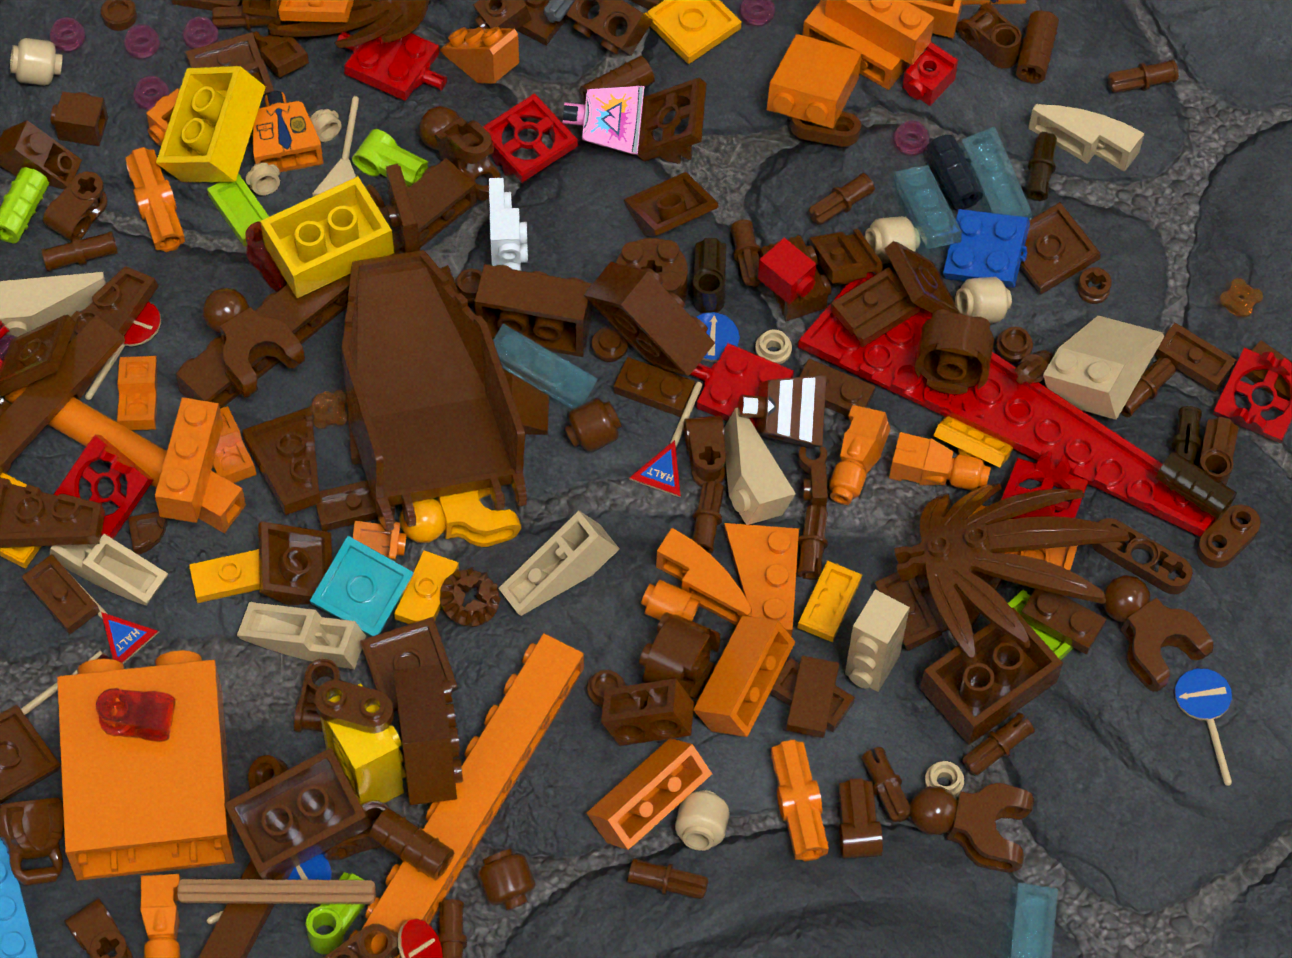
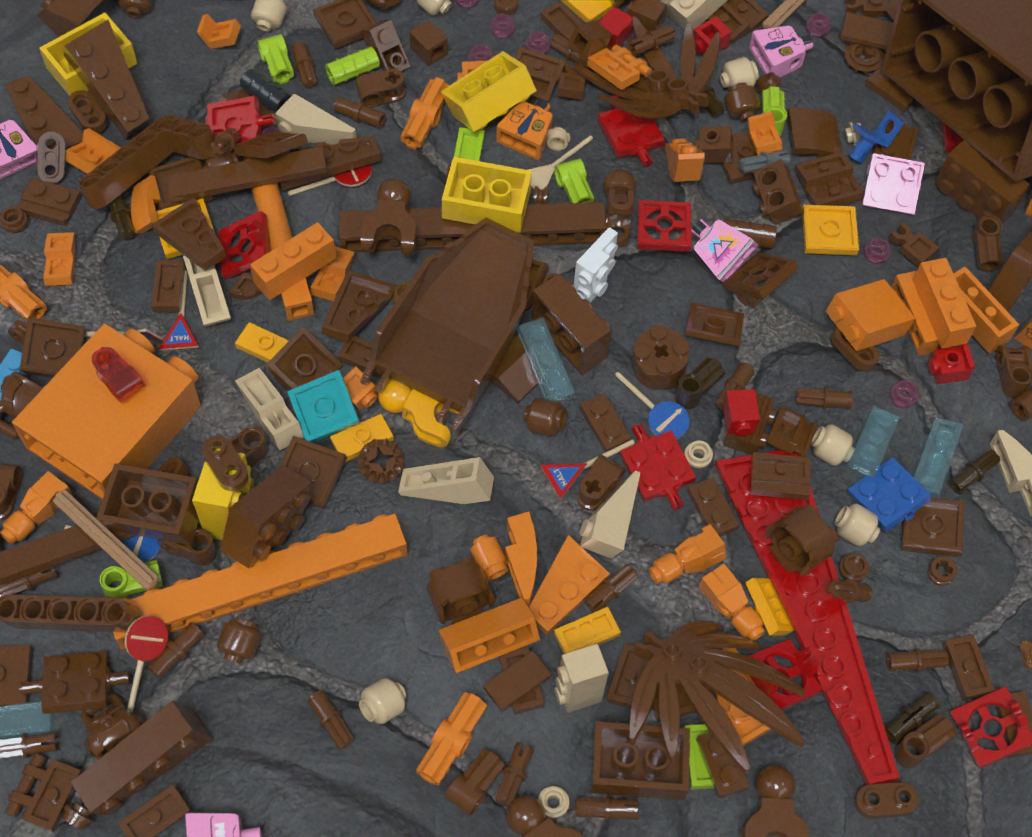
camera: 40 degrees right, 0 degrees up
orange slope [117,356,157,430] -> none
tan plate [246,162,280,195] -> none
reddish brown axle [369,808,455,881] -> none
reddish brown plate [386,164,420,253] -> none
reddish brown brick [584,262,715,376] -> none
orange brick [586,739,712,850] -> none
reddish brown plate [587,670,626,707] -> none
reddish brown plate [592,327,628,362] -> none
reddish brown brick [601,678,694,746] -> none
reddish brown axle [692,480,724,554] -> none
reddish brown torso [738,375,826,448] -> none
reddish brown plate [798,447,828,507] -> none
reddish brown plate [884,241,960,314] -> none
black axle [926,134,983,209] -> none
tan slope [1043,316,1164,420] -> none
reddish brown beam [1092,518,1193,594] -> none
dark brown axle [1155,452,1237,520] -> none

